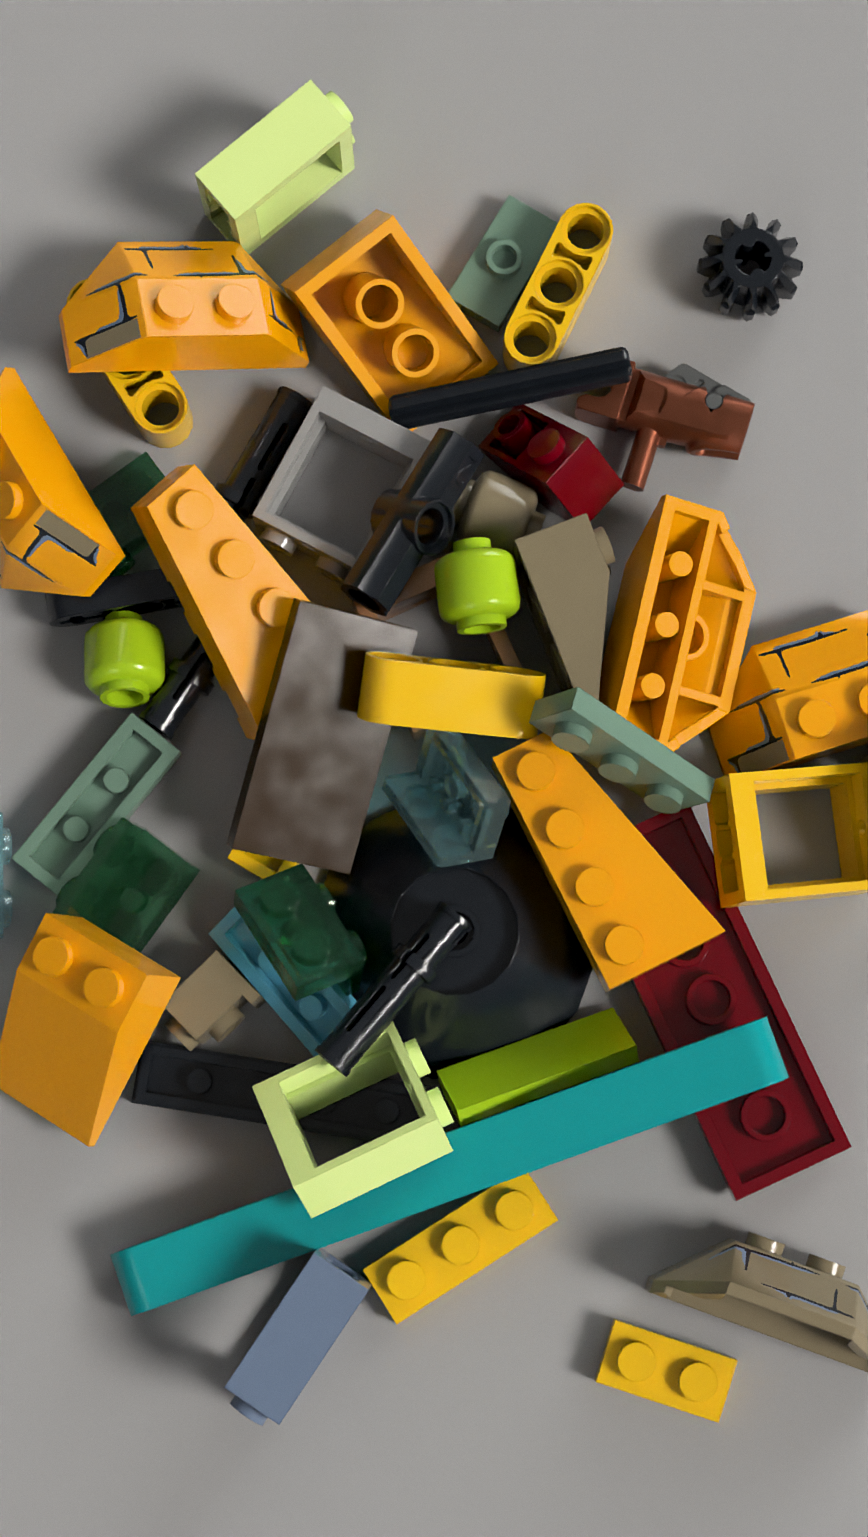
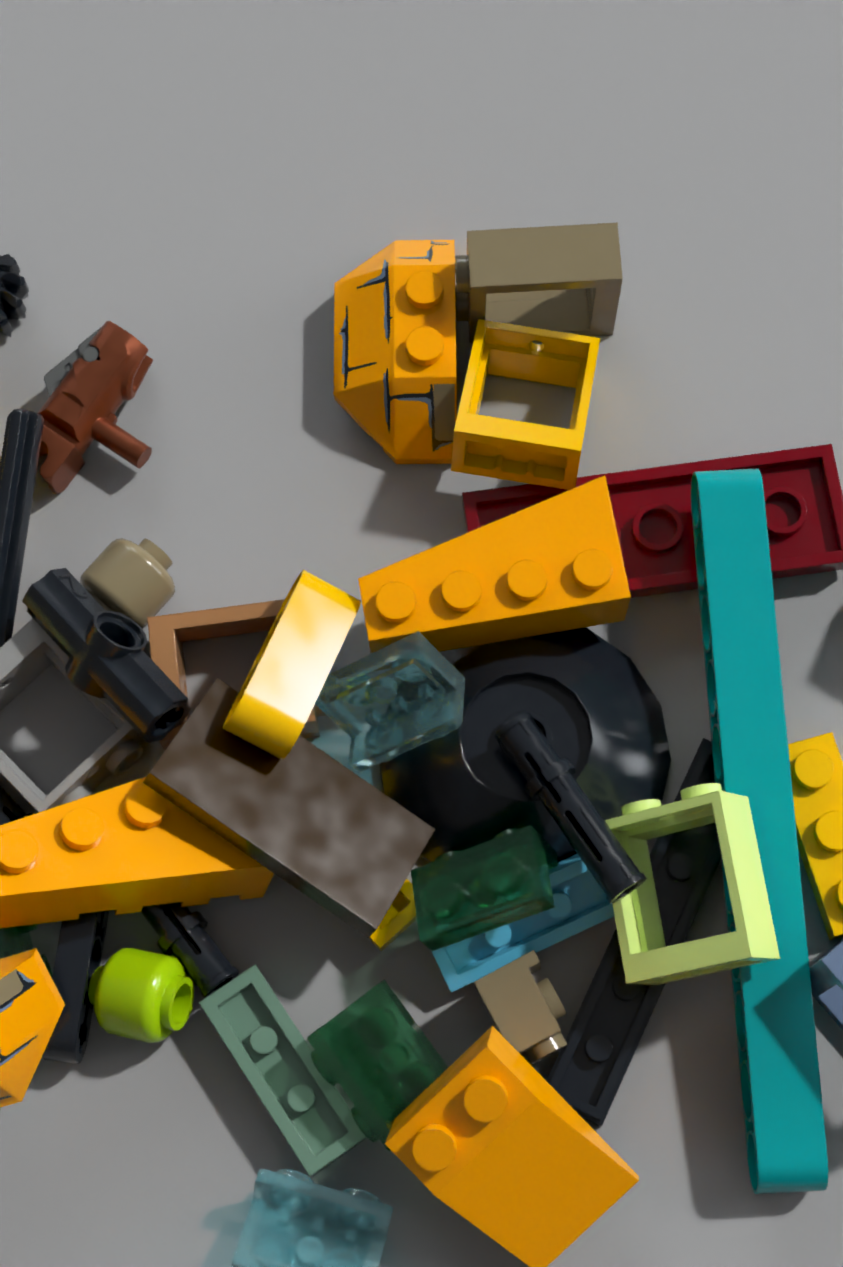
camera: 70 degrees left, 10 degrees down
lime head [434,537,520,635] -> none
lime tile [437,1007,639,1126] -> none
dark red slope [478,405,625,522] -> none
dark tan slope [513,513,615,700] -> none
sand green plate [529,687,715,814] -> none
light orange wedge [599,494,756,752] -> none

